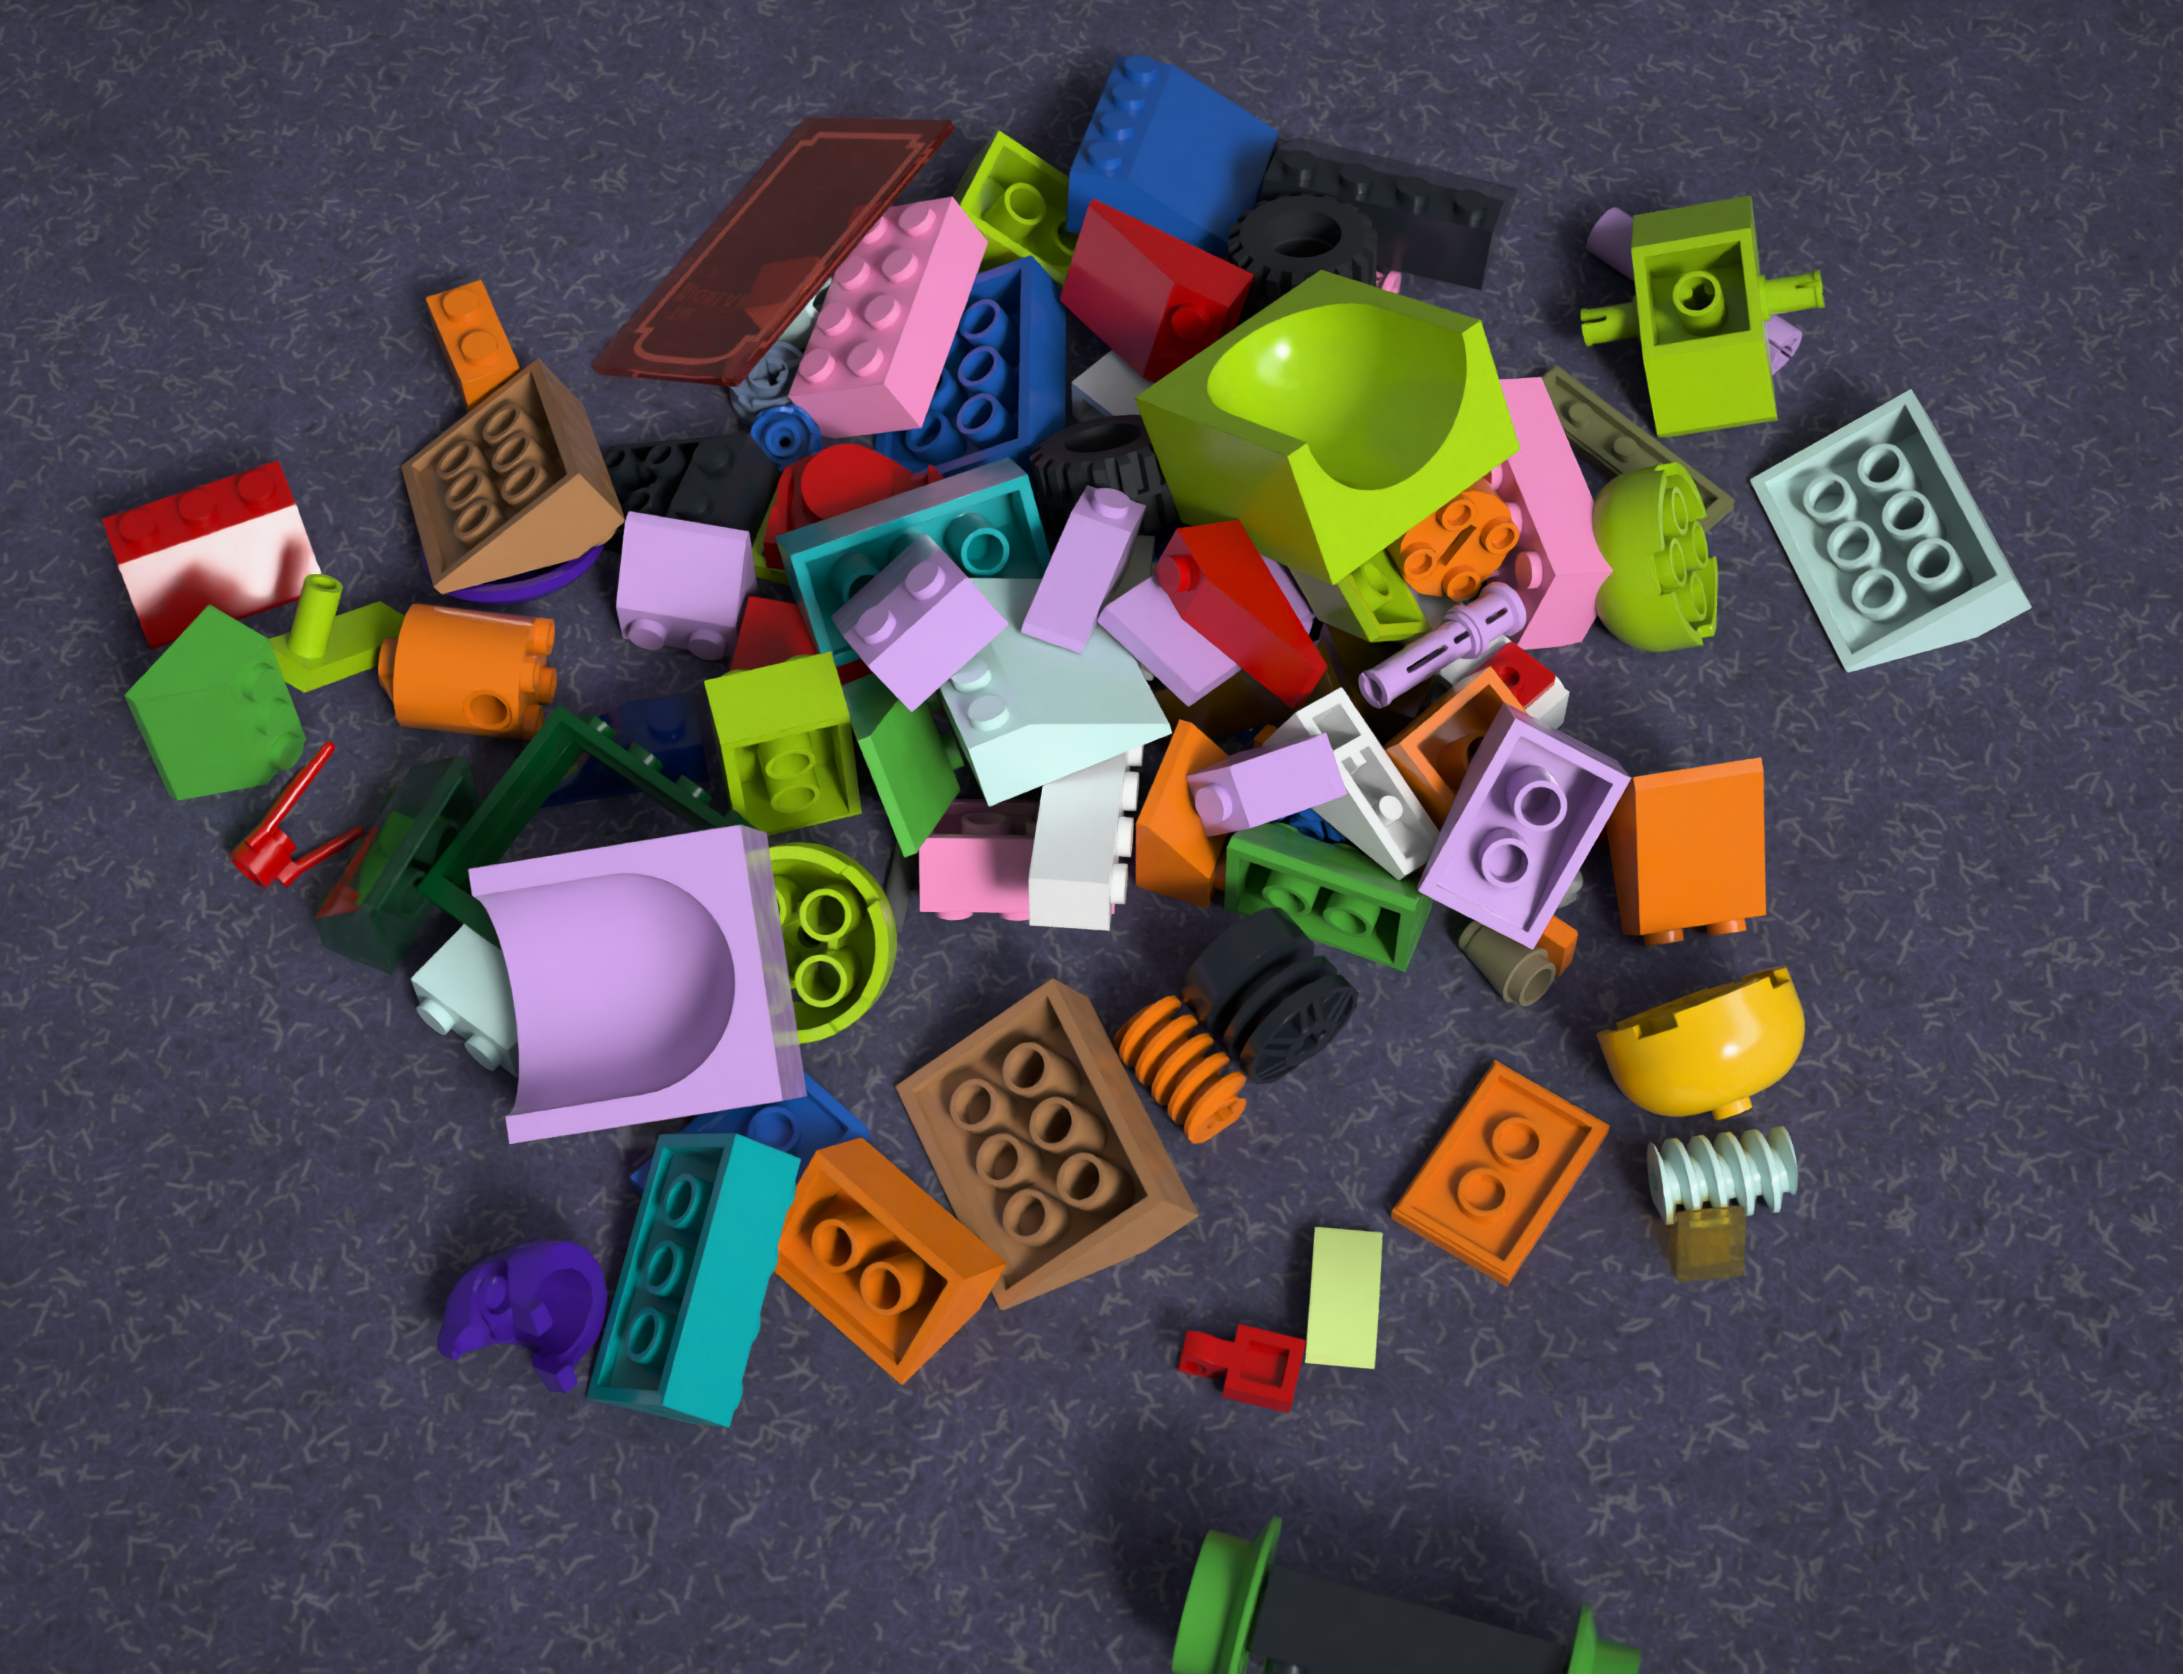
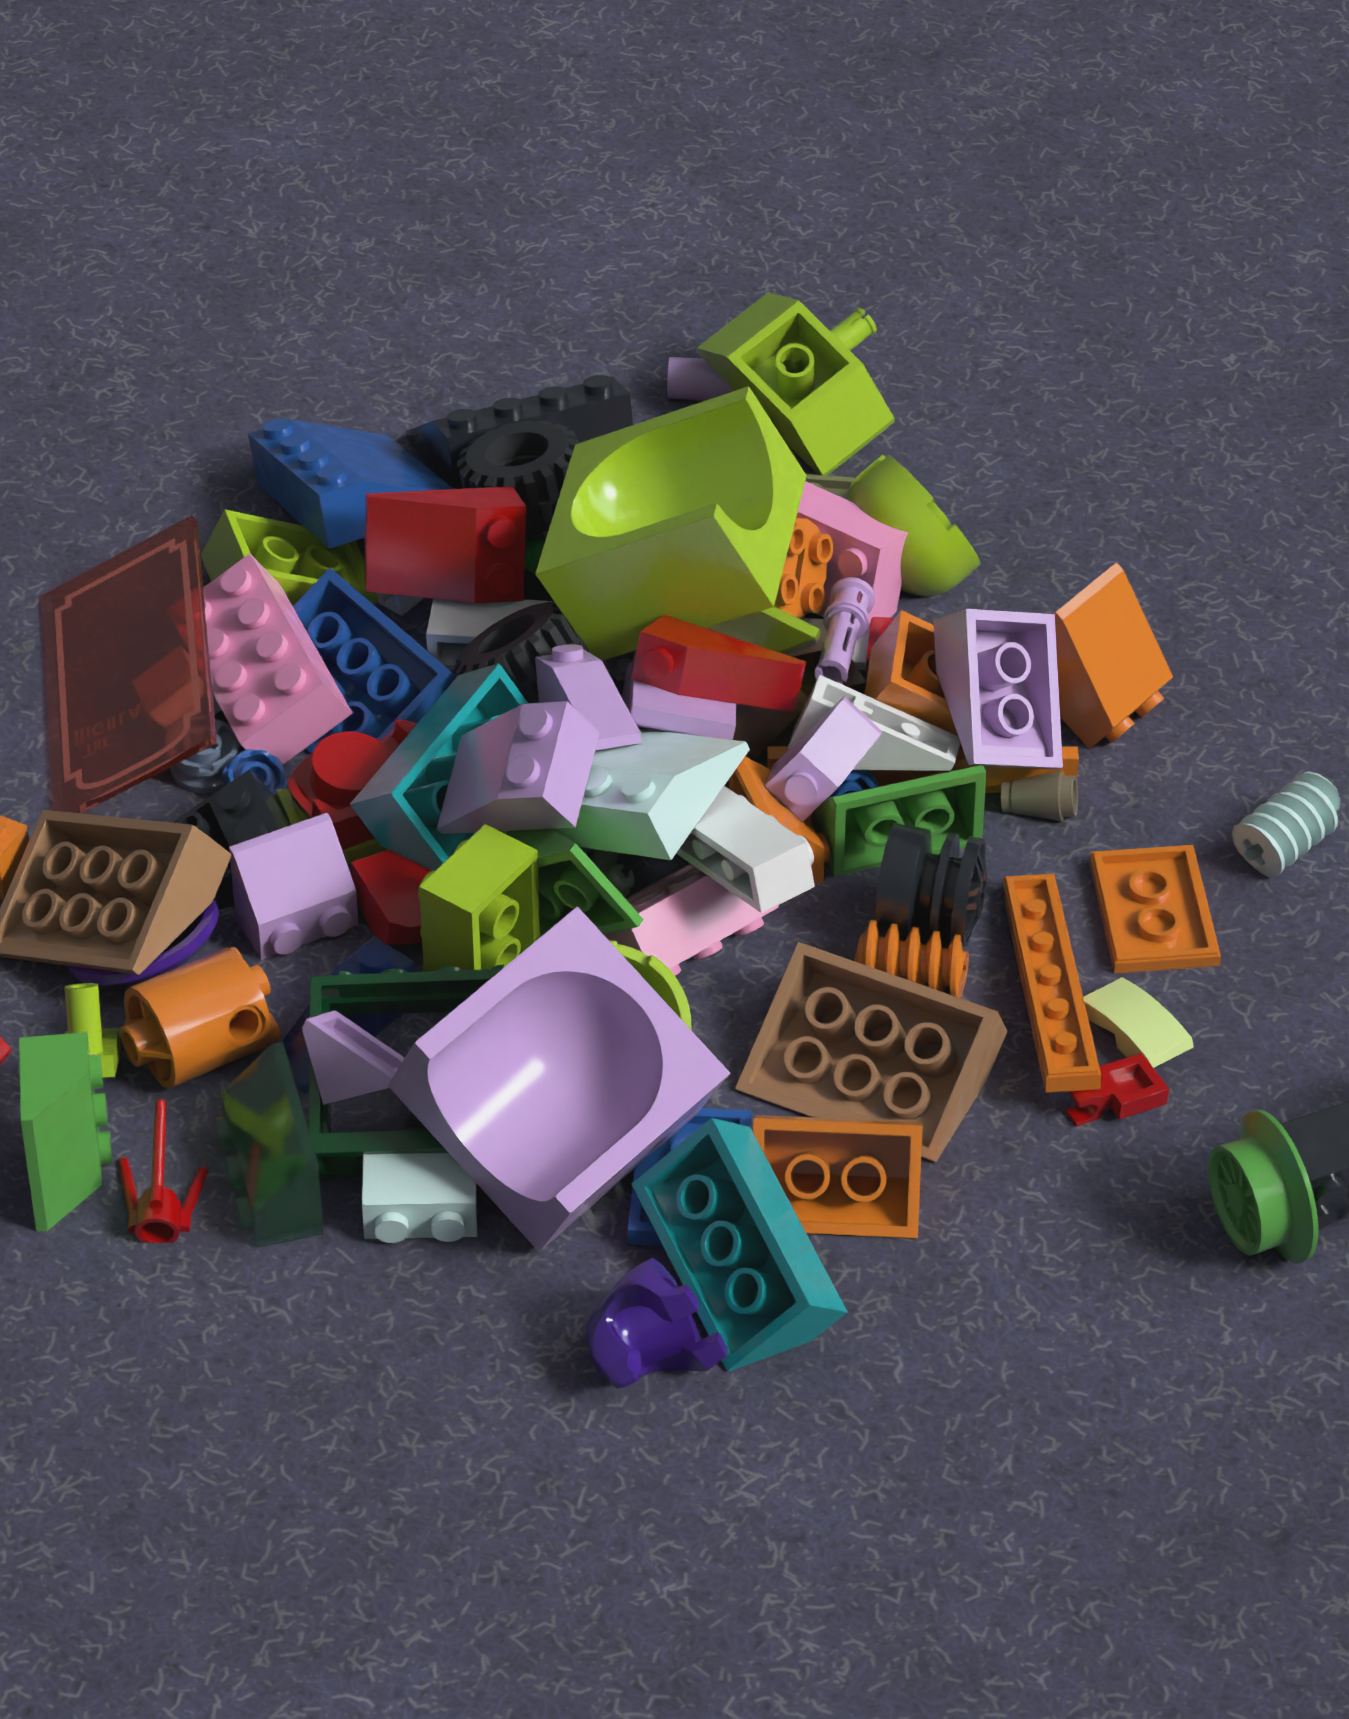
camera: 40 degrees left, 15 degrees down
yellow cylinder [1596,965,1805,1120] -> none
clear yellow slope [1668,1205,1746,1283] -> none
light aqua slope [1750,389,2032,673] -> none
none -> lavender slope [302,1010,405,1105]
none -> orange tile [1002,874,1101,1093]

